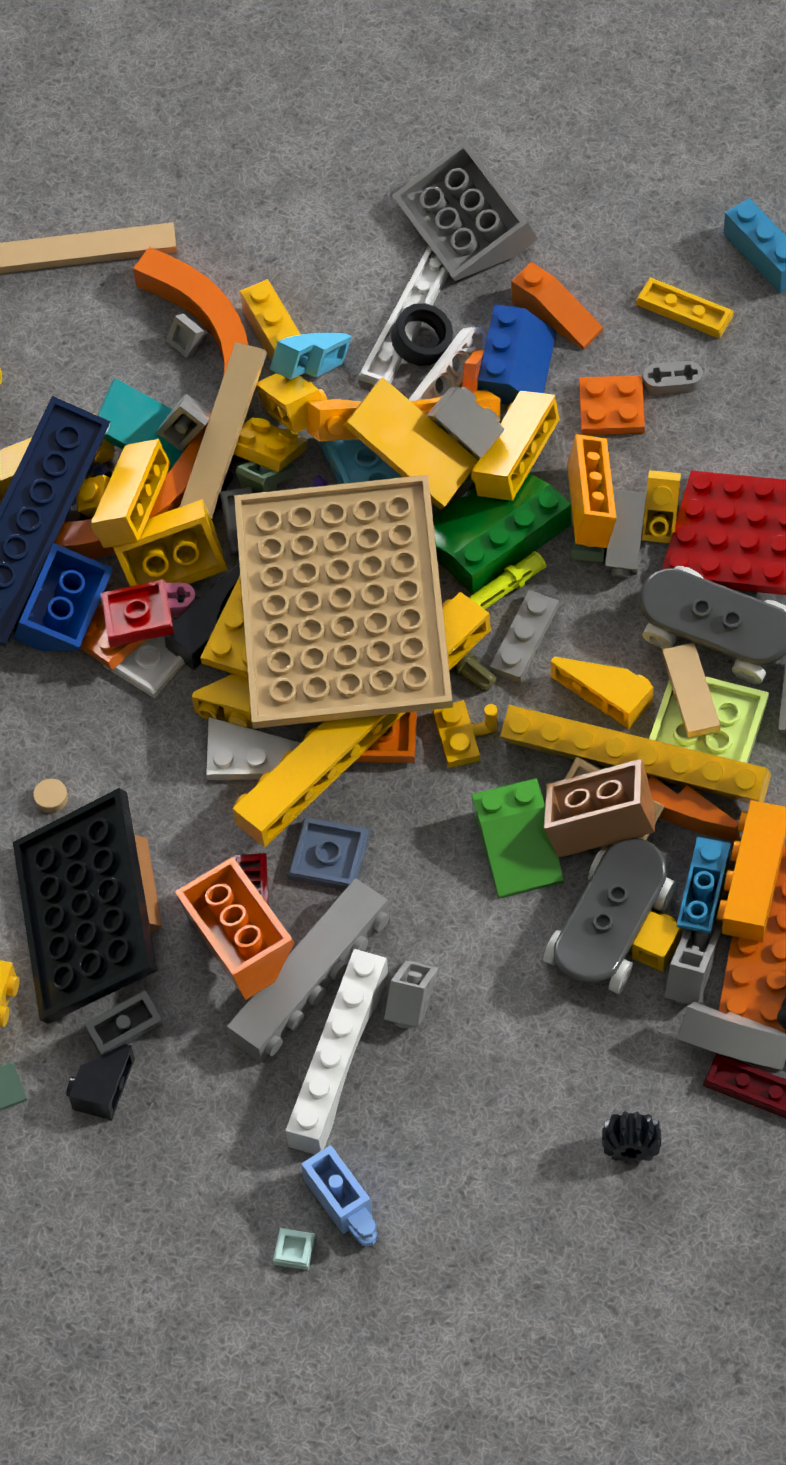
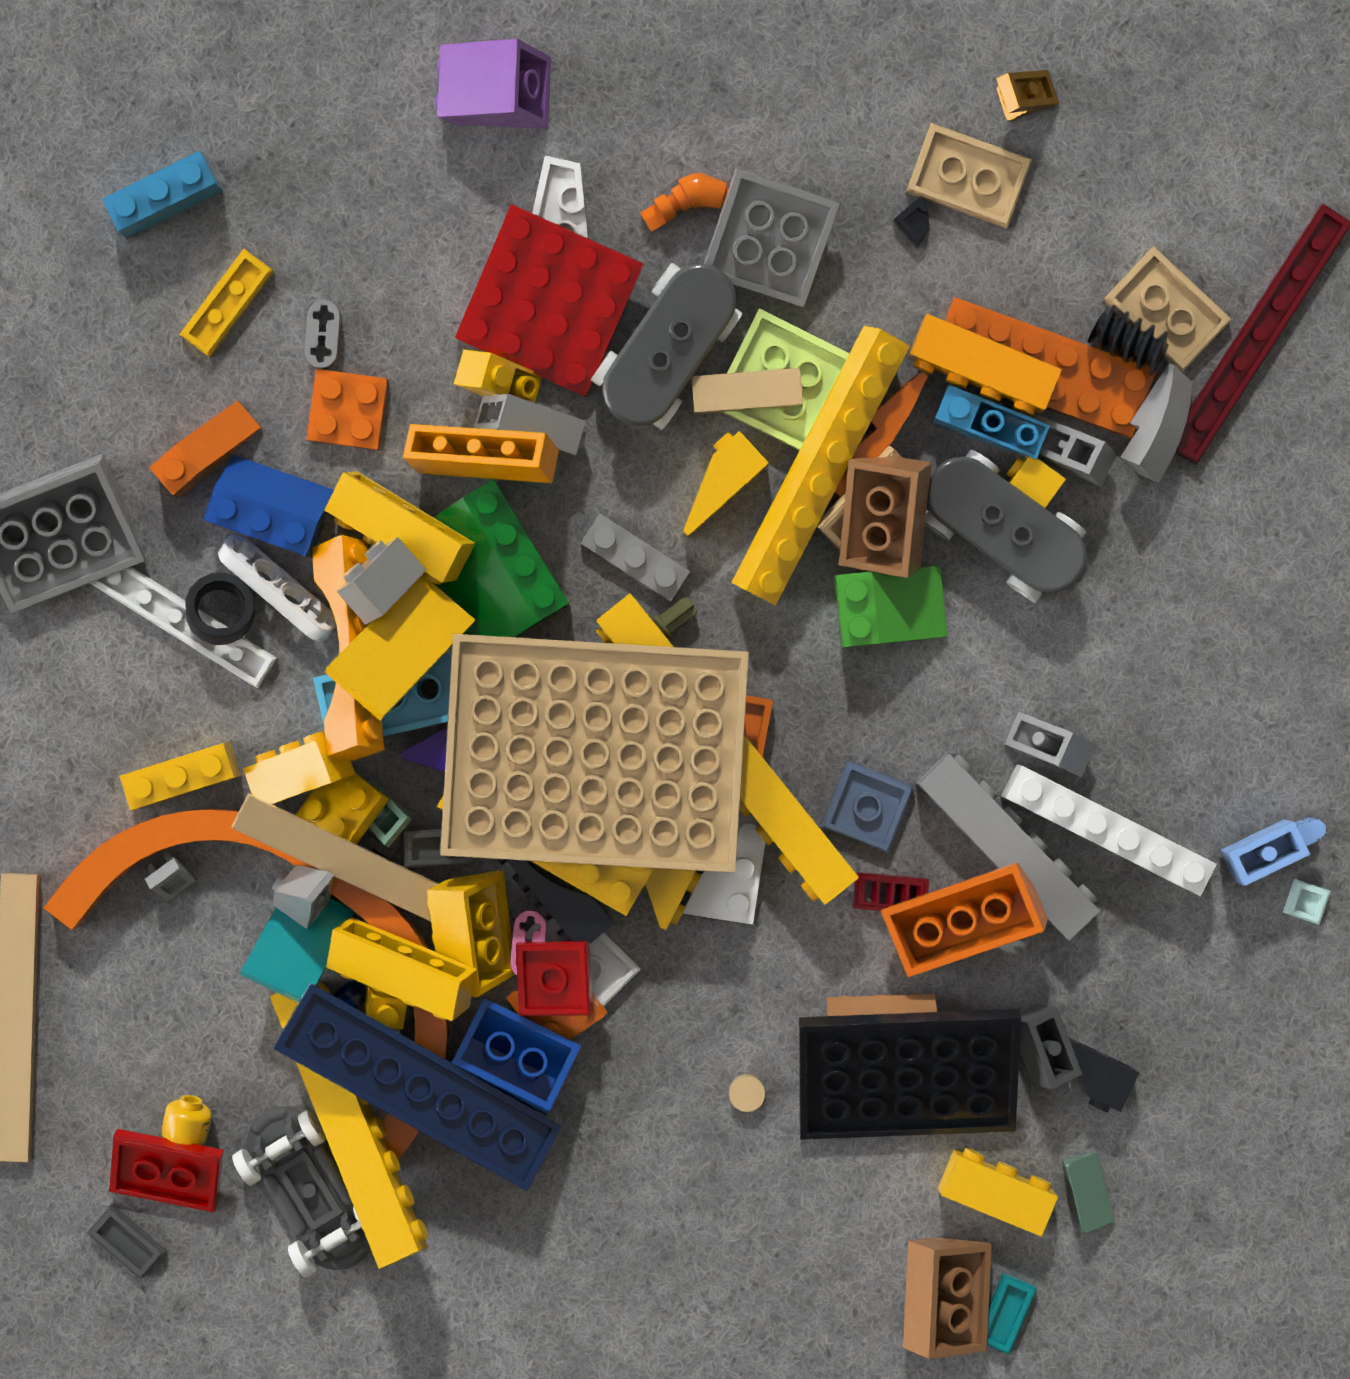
camera: 90 degrees left, 30 degrees up
medium azure slope [269,333,352,380] -> none
yellow plate [432,700,498,768] -> none
orange tile [462,349,484,394] -> none
neon yellow pin [468,551,546,609] -> none
black gear [602,1111,661,1164] -> none

